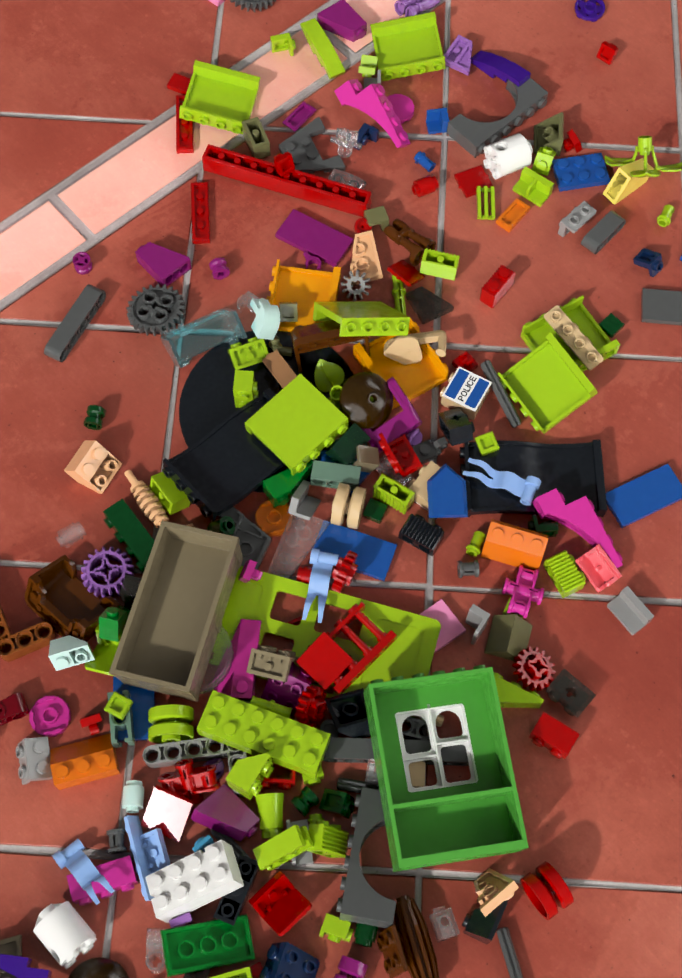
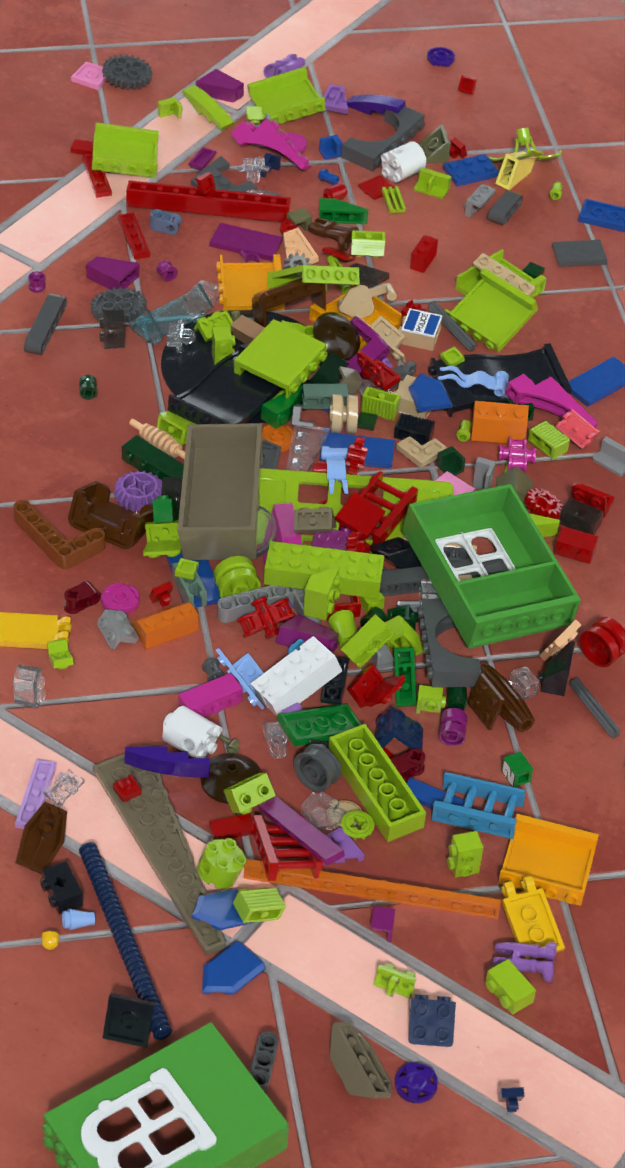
camera: 15 degrees left, 20 degrees down
light aqua slope [48,635,95,671] -> none
light blue flag [52,838,115,905] -> none
clear brick [55,522,86,548] -> none
light nougat slope [64,440,122,494] -> none
light aqua brick [122,780,145,813] -> none
tile [141,785,195,842] -> none
dark pink tile [238,560,263,583] -> none
olive brick [242,117,271,159] -> none
light aqua brick [250,298,280,340] -> none
olive plate [279,302,298,322] -> none
black brick [438,408,475,446] -> none
dark grey bush [457,560,479,578] -> none
orange tile [495,198,531,233] -> none
lime bracket [532,146,557,176] -> none
dark blue bracket [633,248,663,277] -> none
none -> clear smoke brick [99,310,125,349]
none -> sand blue piece [150,209,182,235]
none -> clear hips [167,319,196,353]
none -> olive hand [218,734,240,754]
none -> green slope [318,198,368,224]
none -> tan bracket [353,314,407,363]
none -> green slope [394,647,417,707]
none -> tan plate [396,436,447,468]
none -> dark green panel [436,446,465,476]
none -> red bracket [571,483,614,518]

